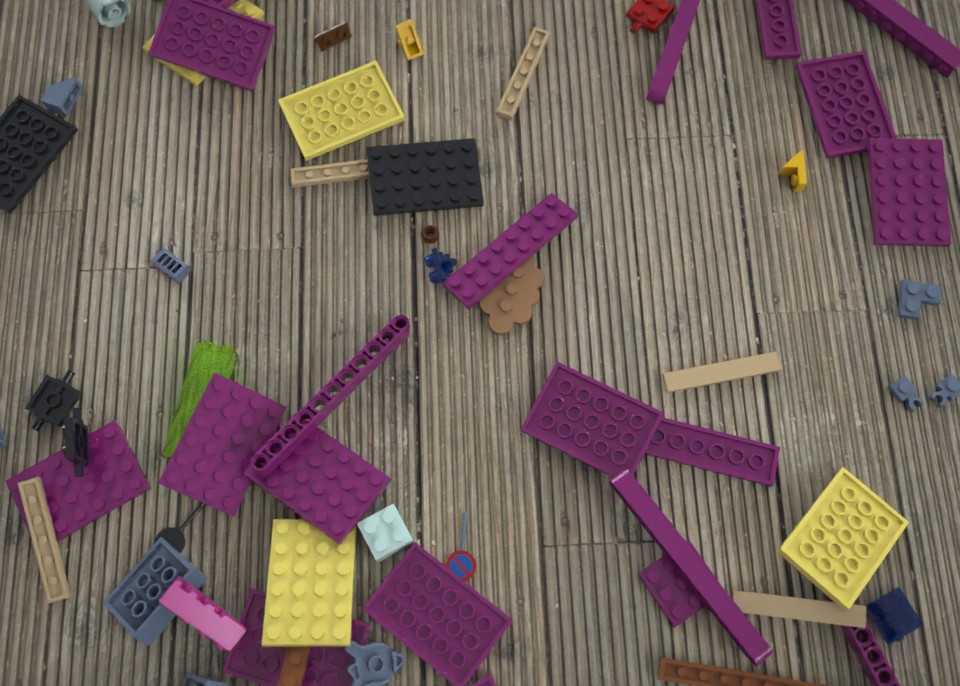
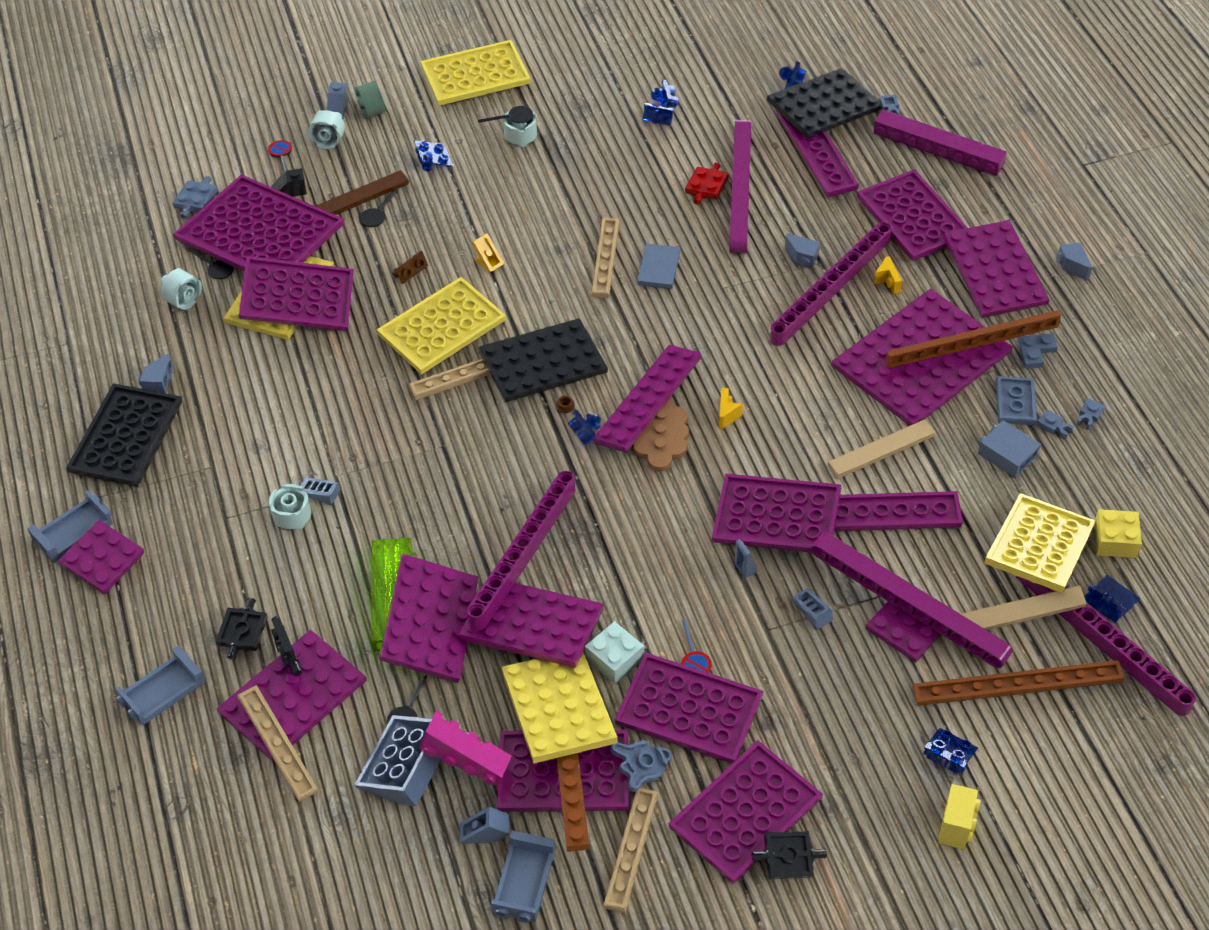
camera: 15 degrees left, 20 degrees down
none -> light aqua brick [269,484,311,529]
none -> sand blue tile [637,243,681,289]
none -> yellow slope [719,388,743,429]
none -> sand blue slope [735,539,757,578]
none -> magenta beam [770,222,892,346]
none -> sand blue slope [785,233,820,269]
none -> sand blue slope [791,588,833,629]
none -> magenta plate [831,288,1013,426]
none -> dark orange plate [885,310,1061,369]
none -> sand blue brick [978,420,1041,478]
none -> sand blue tile [996,376,1037,425]
none -> light yellow brick [1094,509,1142,558]

